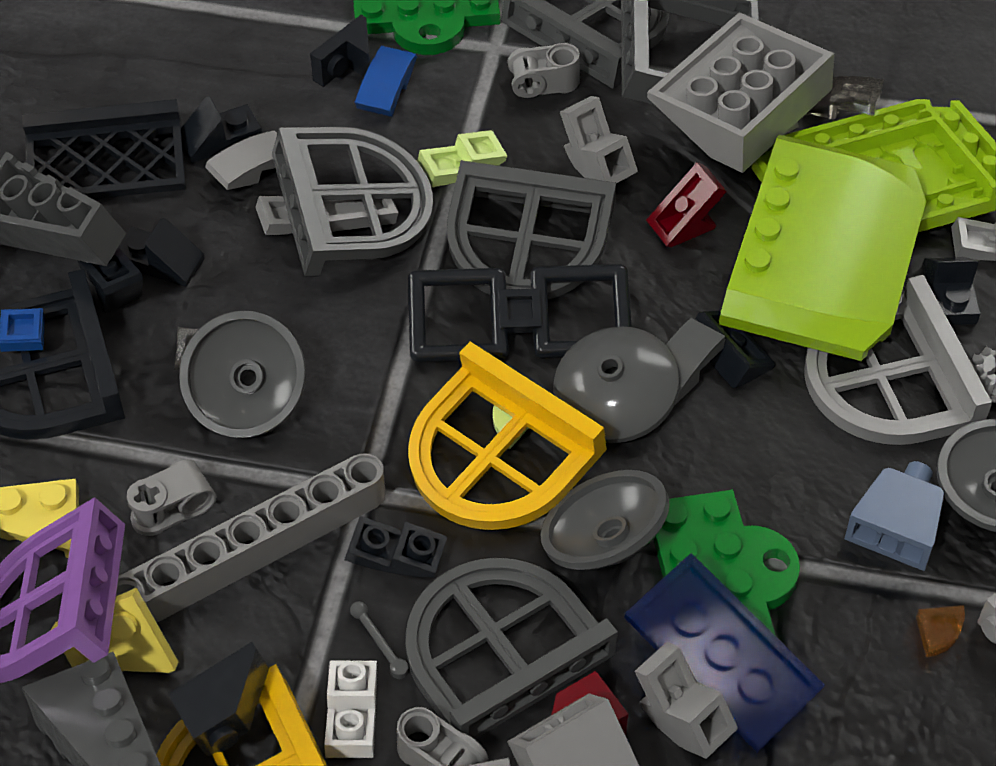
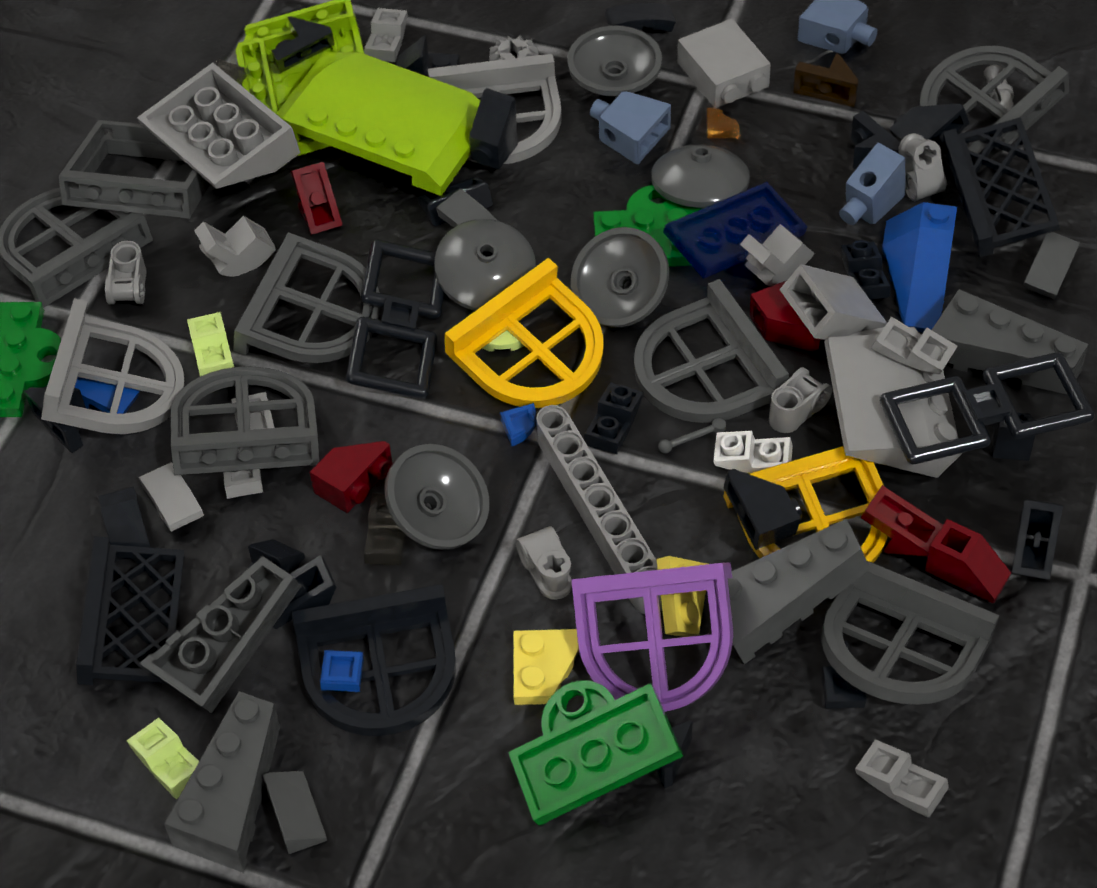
camera: 80 degrees left, 0 degrees up
none -> light grey window [41,298,184,434]
none -> black slope [271,16,335,73]
none -> dark red slope [310,441,393,513]
none -> black slope [469,88,518,169]
none -> blue tile [500,403,536,446]
none -> dark grey dish [651,144,750,208]

